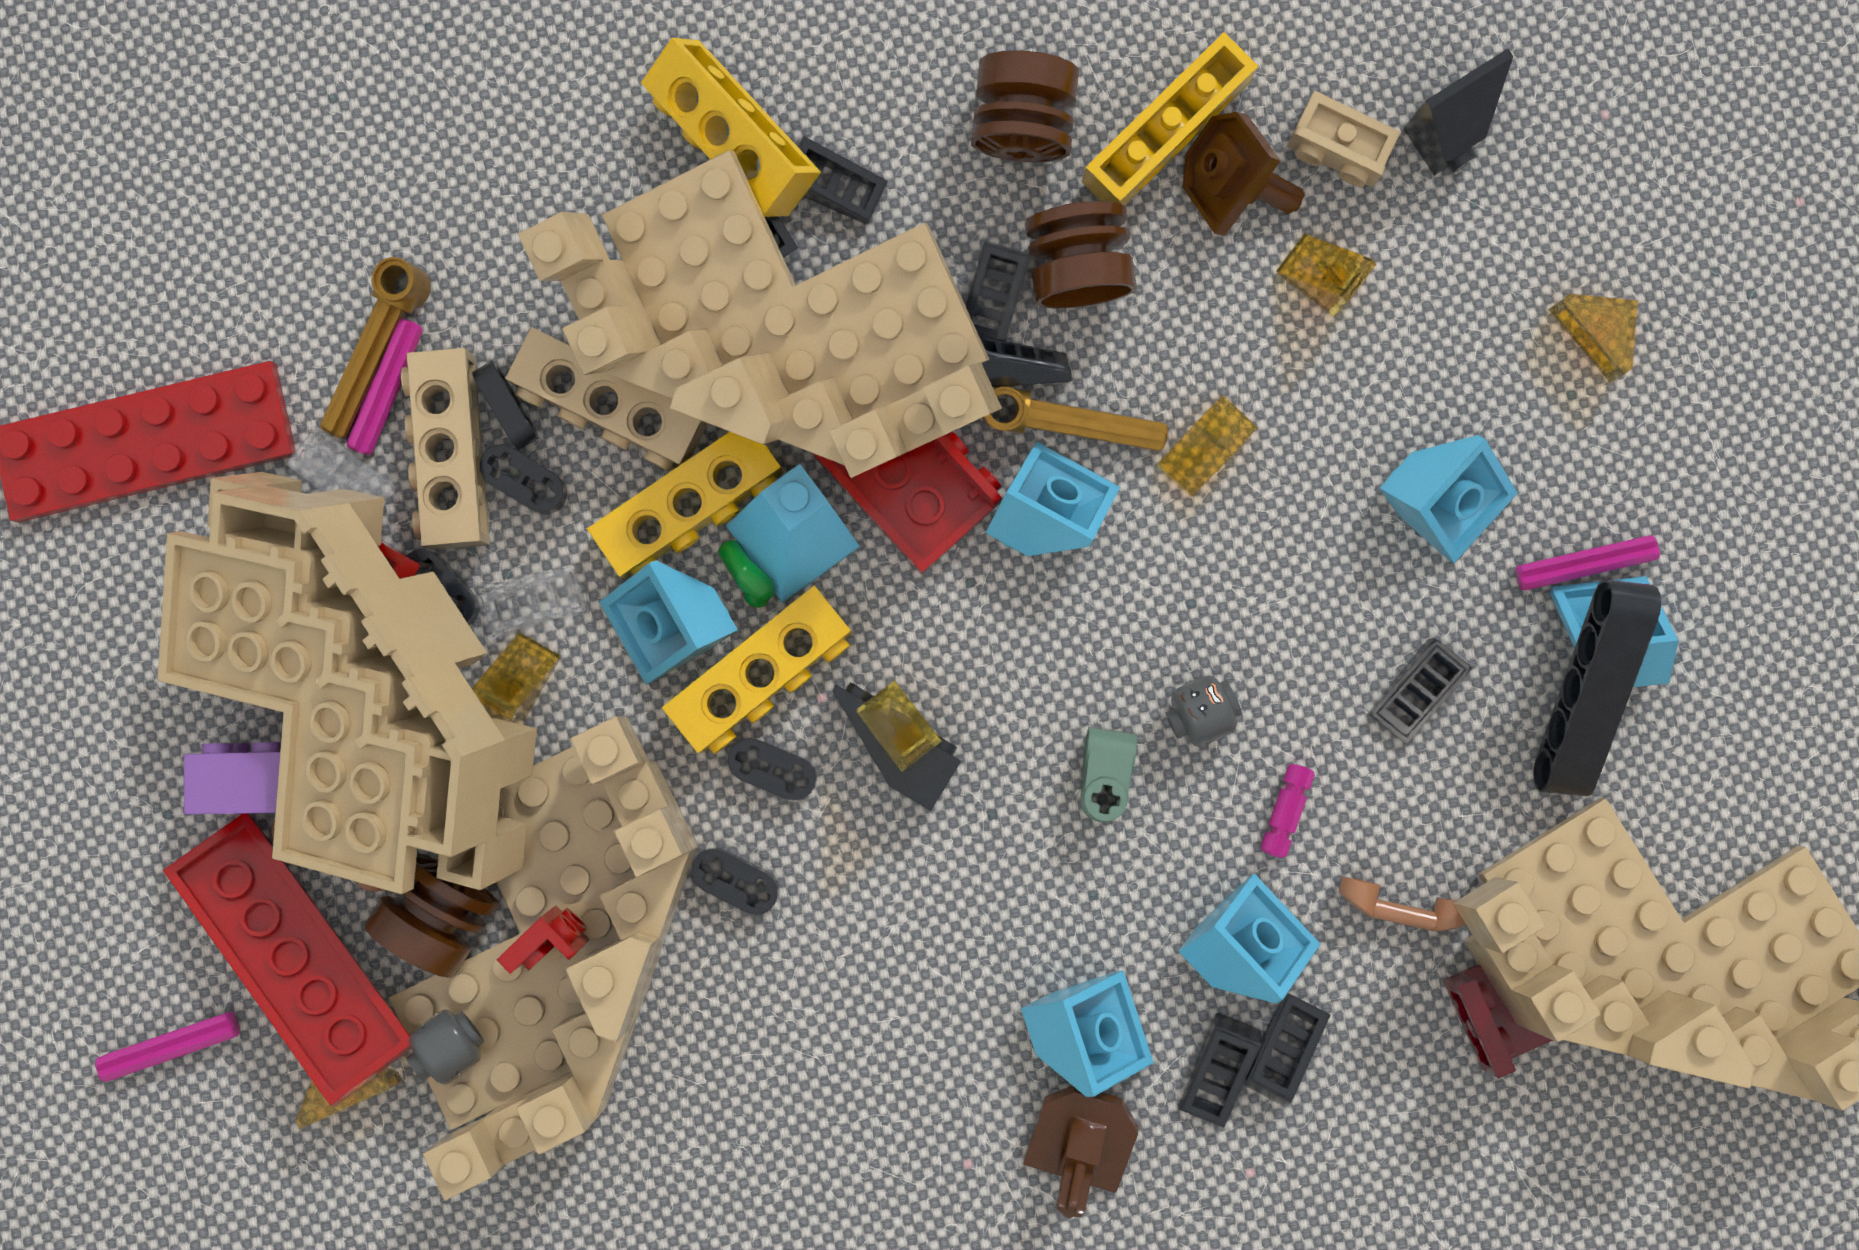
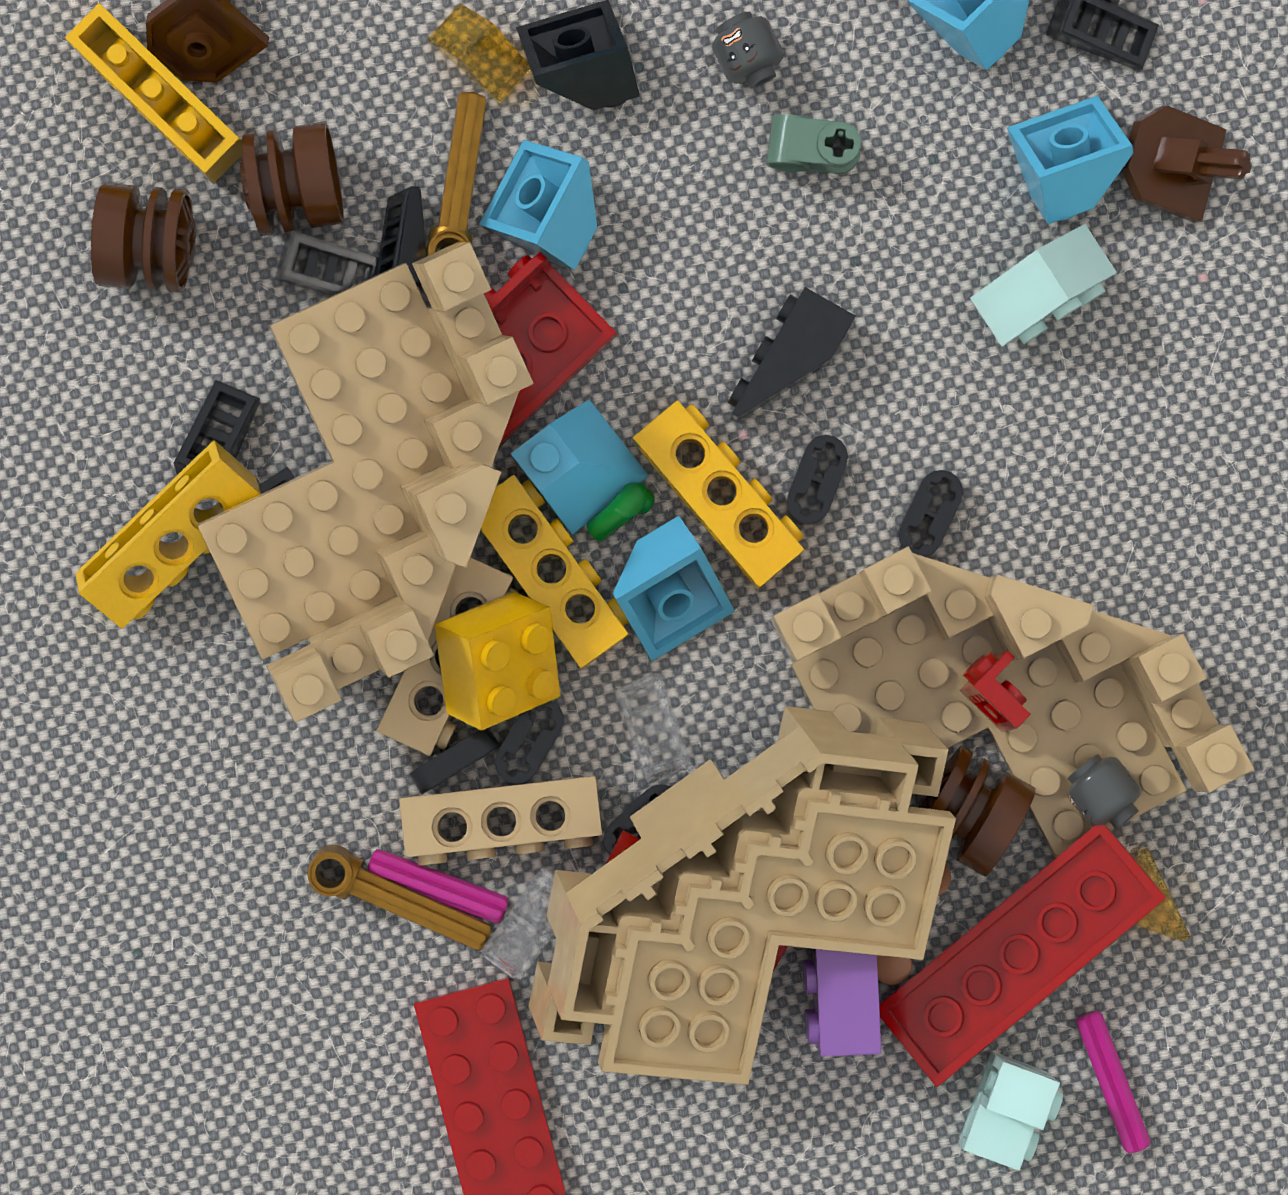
camera: 95 degrees left, 0 degrees up
clear yellow slope [472,632,561,721] -> none
clear yellow slope [856,680,942,772] -> none
none -> yellow brick [434,592,561,731]
none -> black slope [516,0,640,110]
none -> light aqua brick [958,1051,1063,1171]
none -> light aqua brick [970,224,1117,347]

